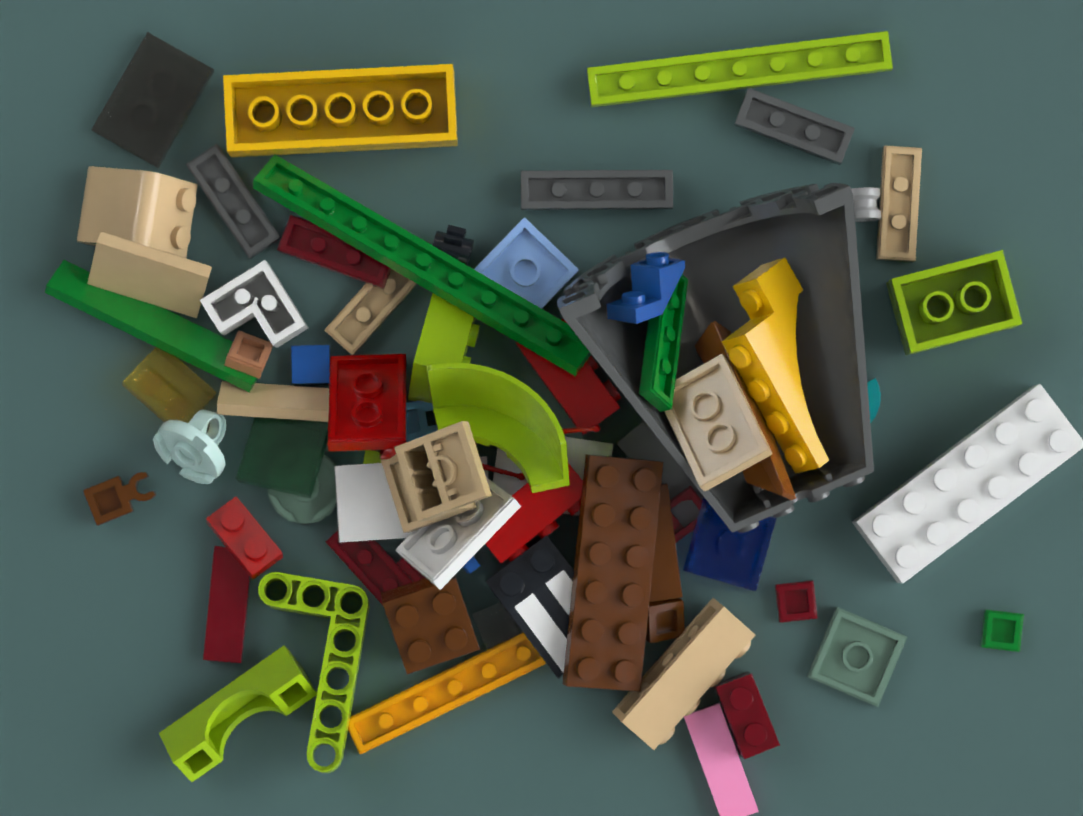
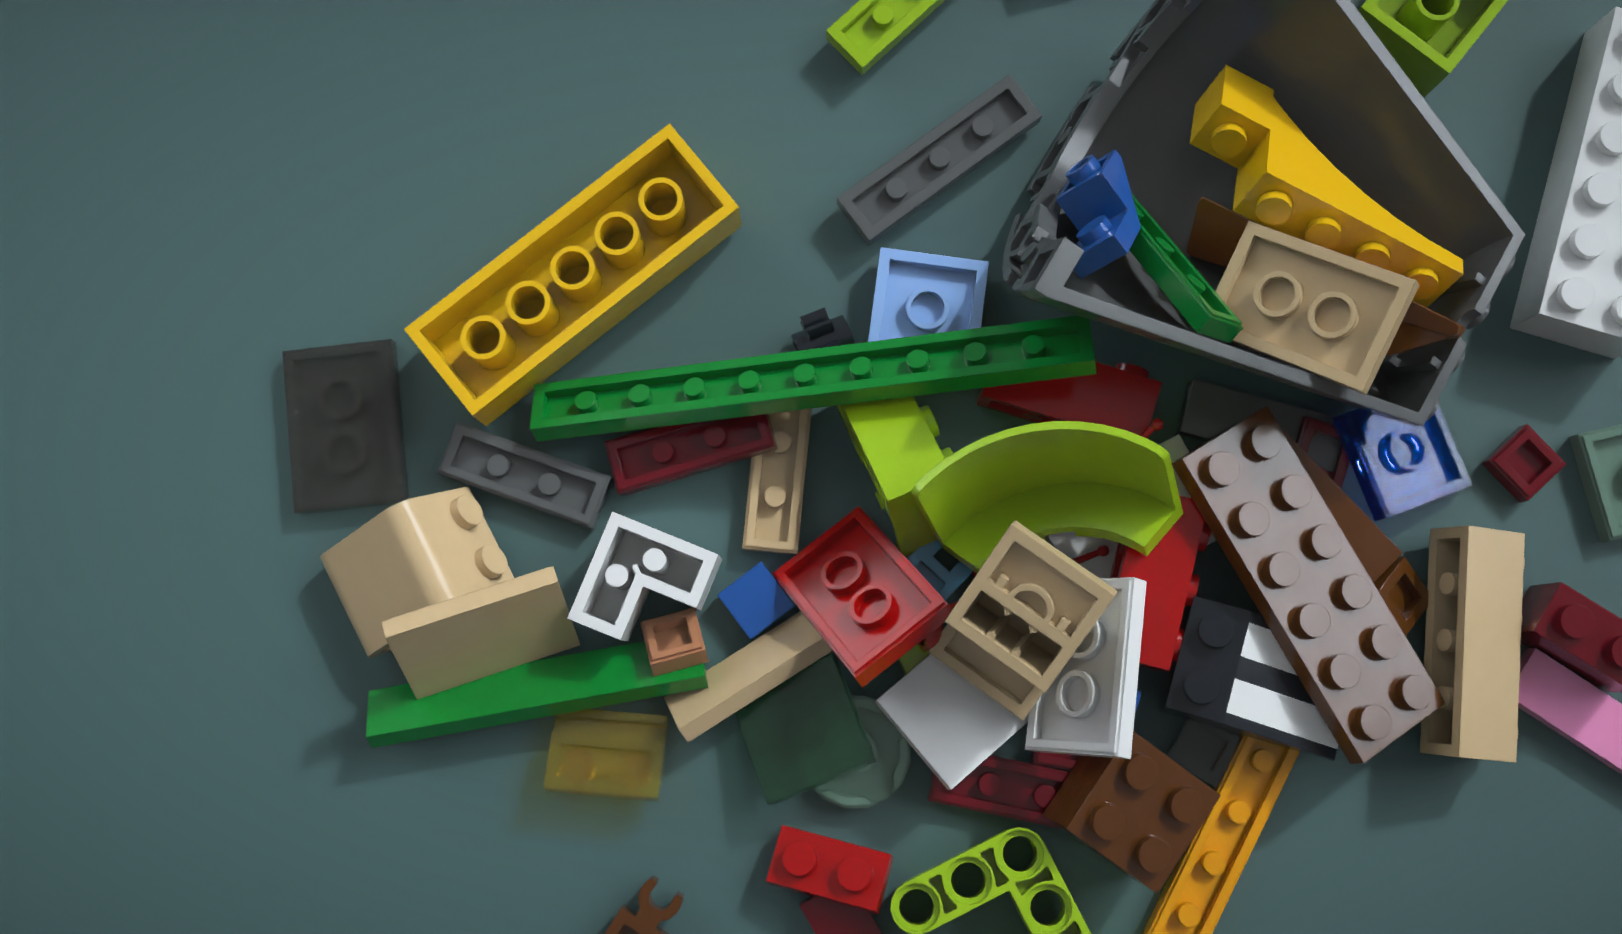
camera: 35 degrees left, 5 degrees down
light aqua tile [153,409,226,484] -> none

